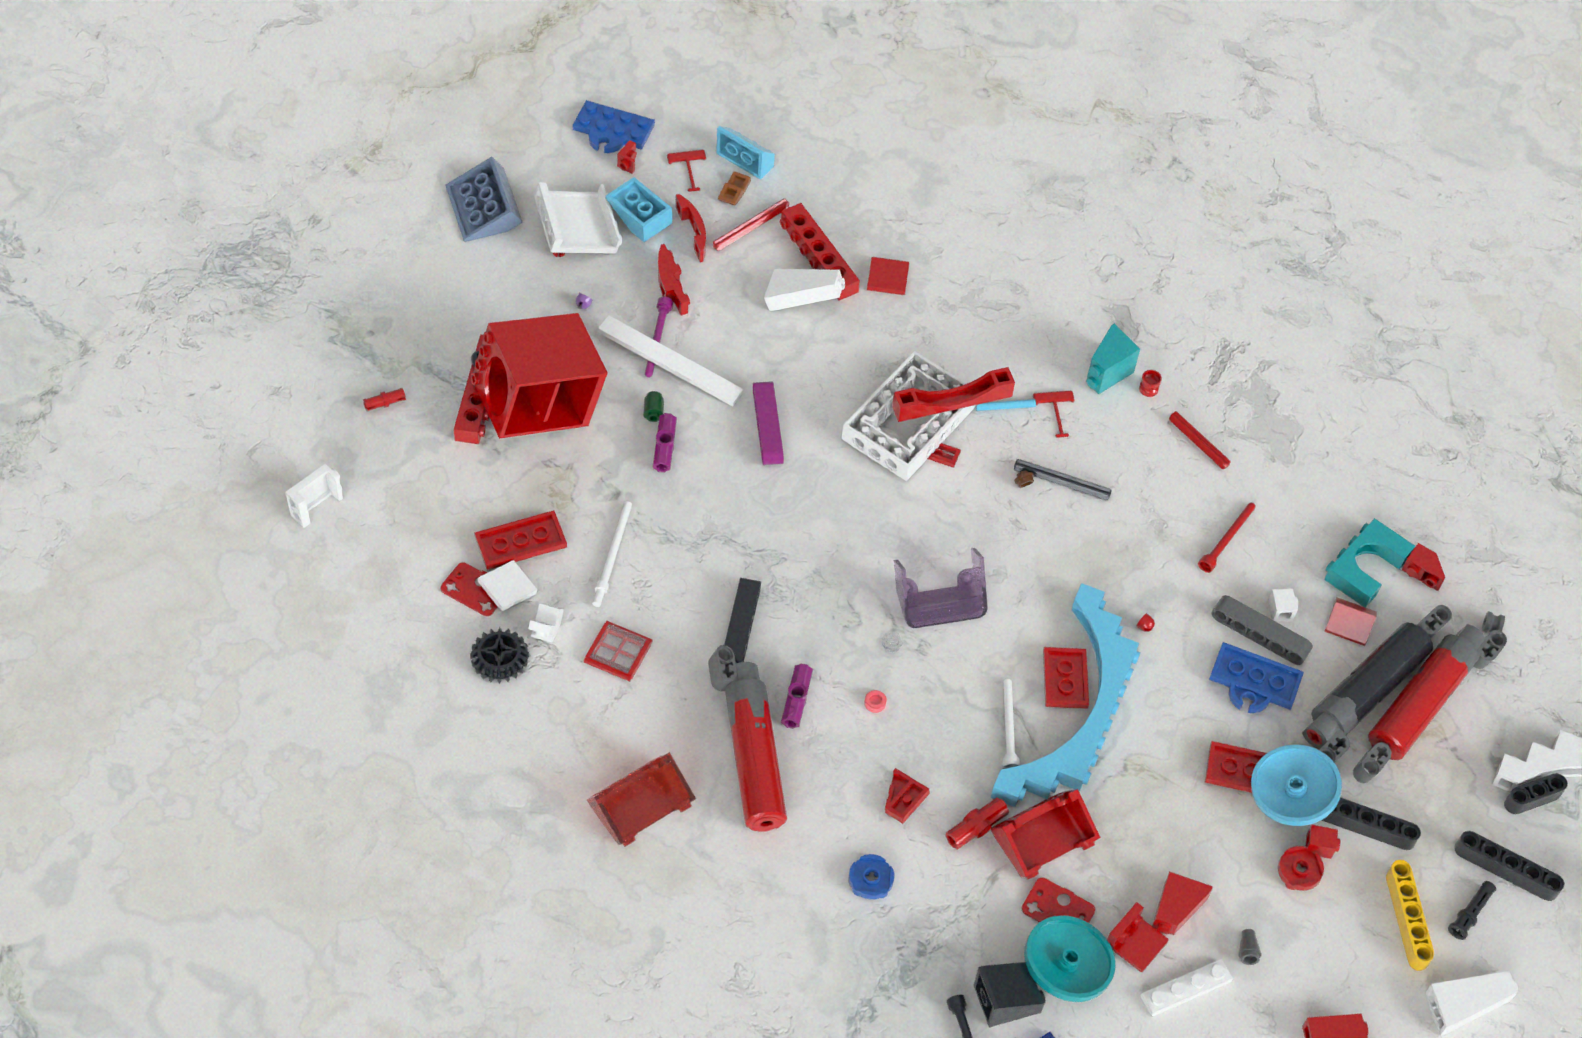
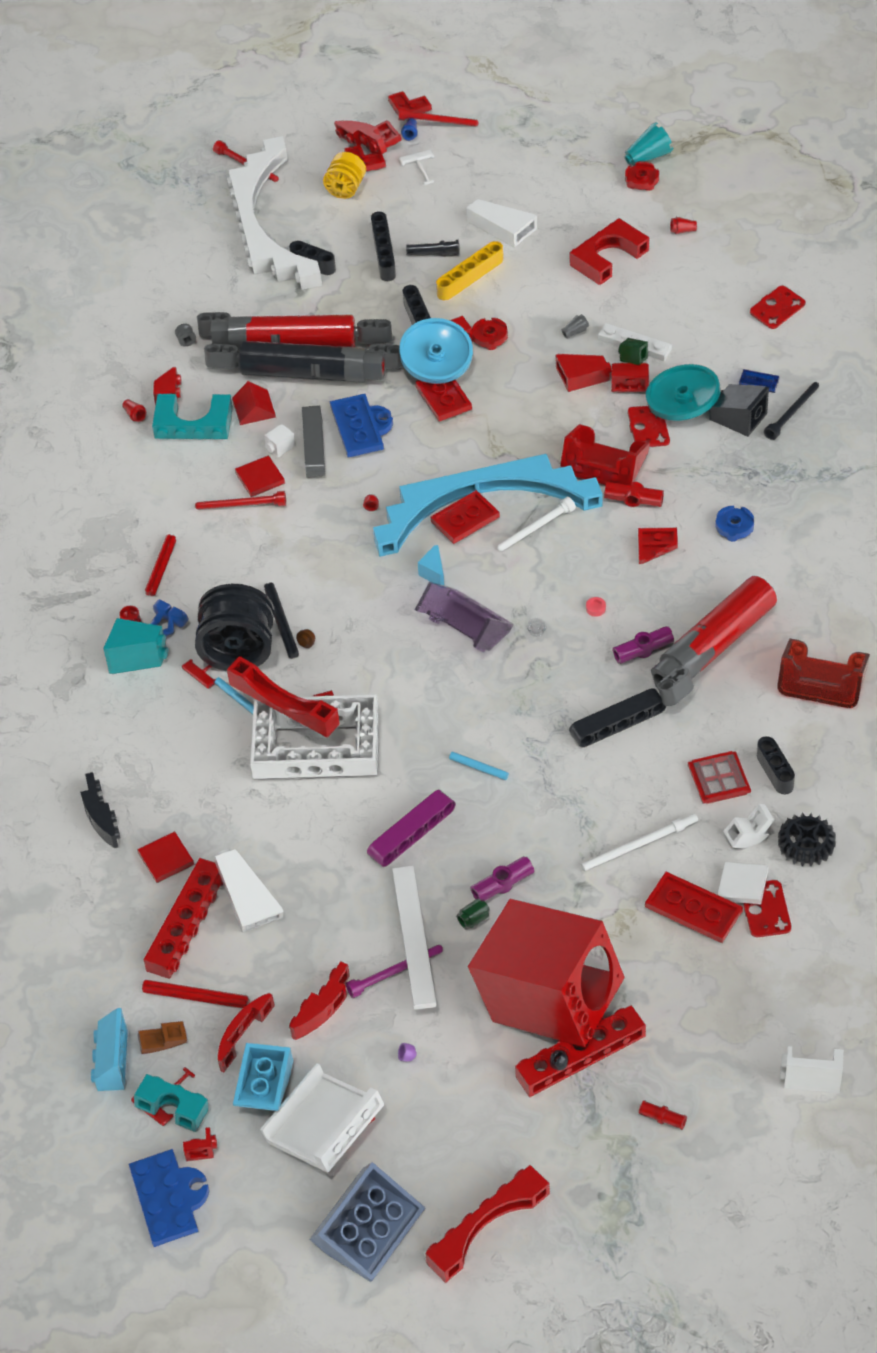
camera: 120 degrees left, 5 degrees down
none -> black slope [80,772,120,848]
none -> red cone [122,399,147,422]
none -> teal arch [134,1074,208,1132]
none -> blue piece [150,599,189,637]
none -> black wheel [195,583,274,671]
none -> red tile [235,455,285,497]
none -> medium azure slope [418,545,444,587]
none -> red arch [425,1165,550,1283]
none -> medium azure bar [449,752,509,780]
none -> dark green brick [618,338,648,365]
none -> black beam [756,736,795,795]

